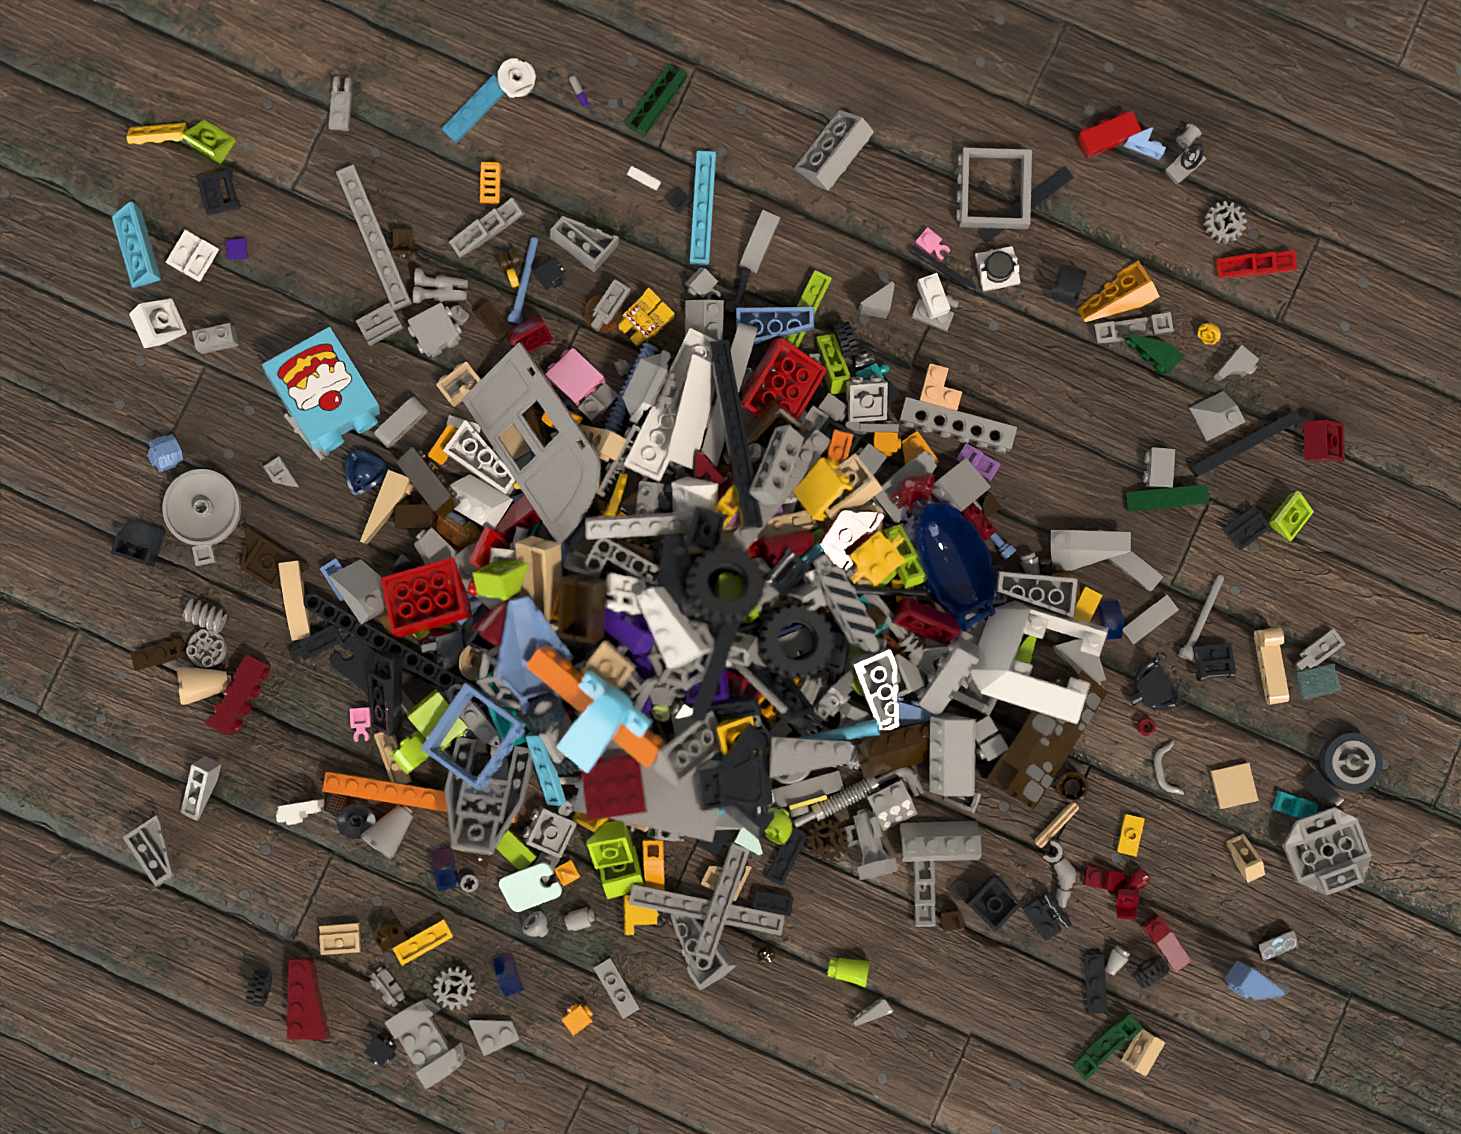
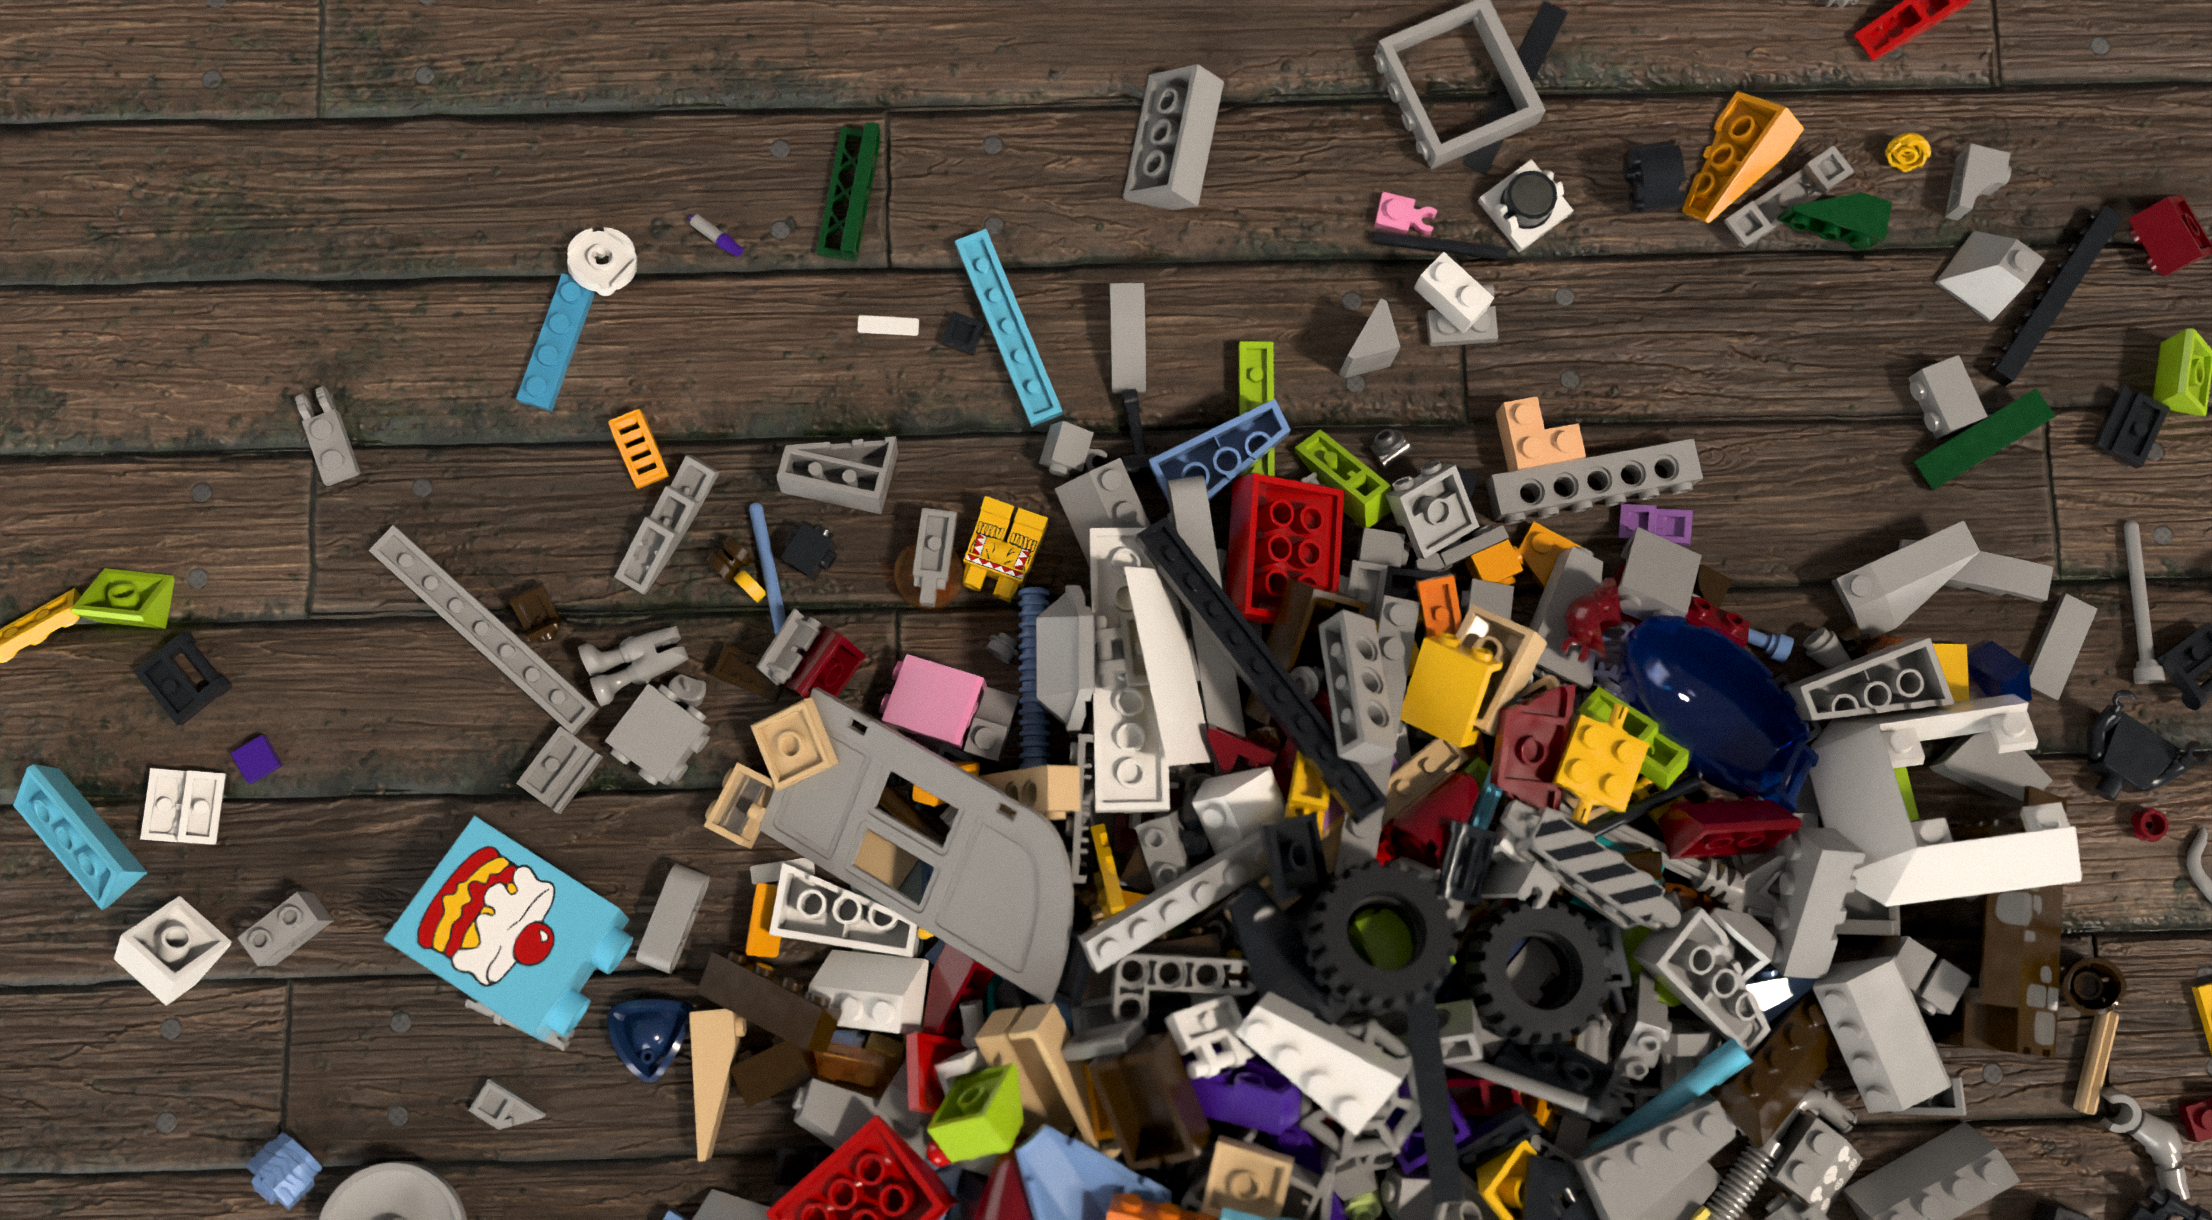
camera: 30 degrees left, 5 degrees down
black tyre [833,321,858,358] -> none
teal piece [856,363,889,380] -> none
none -> tan tile [751,697,839,792]
none -> light grey hinge [756,608,821,686]
none -> light grey tile [1062,1021,1145,1062]

